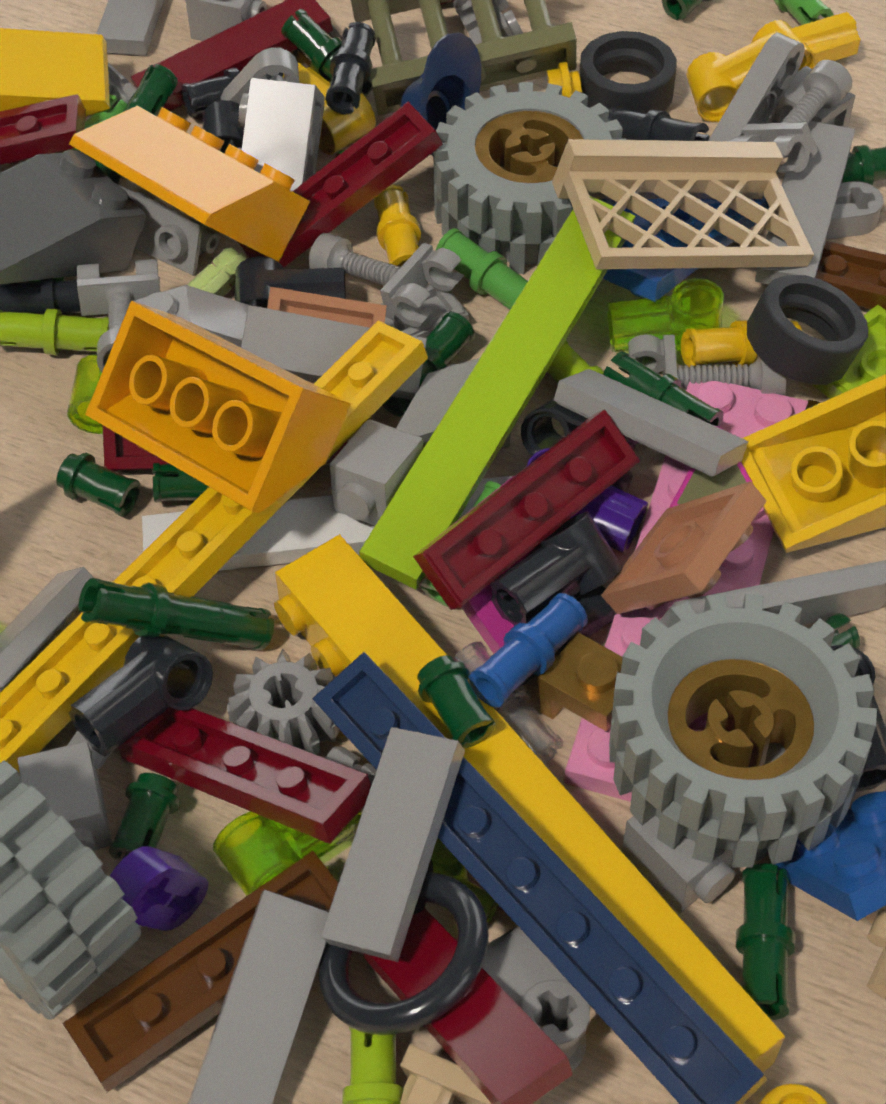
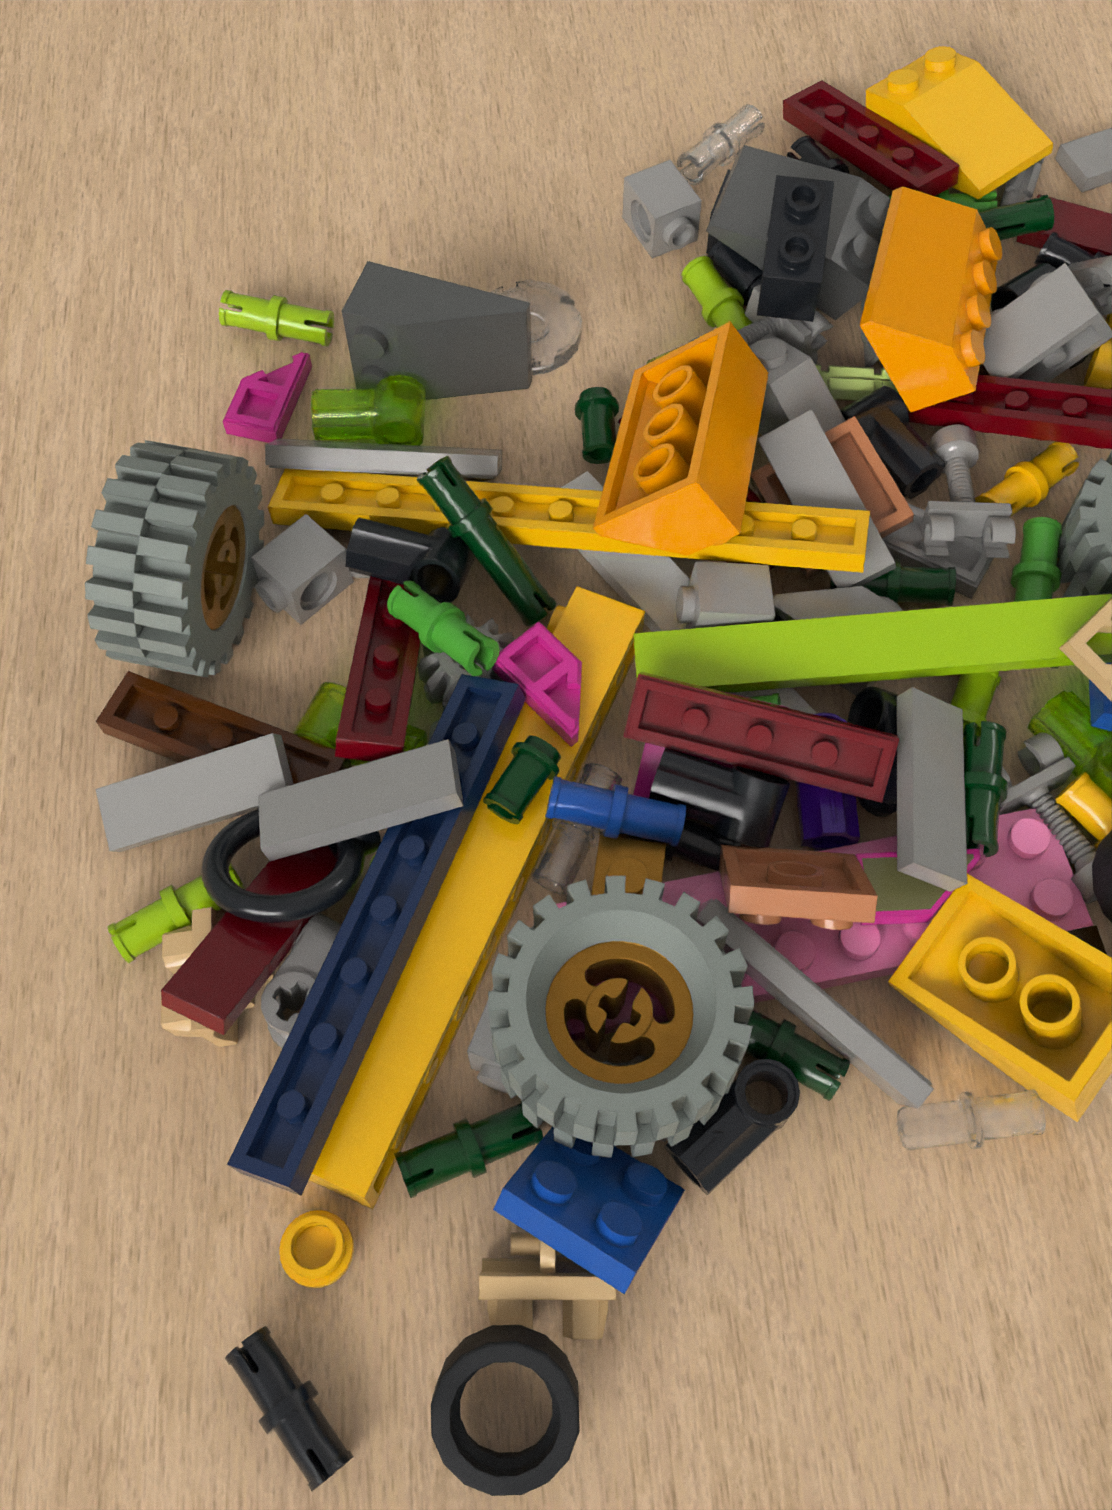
camera: 60 degrees right, 10 degrees up
dark green pin [109,772,180,859] -> none
dark purple beam [109,846,209,931] -> none
none -> bright green pin [387,581,500,676]
none -> dark pink tile [492,622,582,747]
none -> black brick [757,175,835,322]

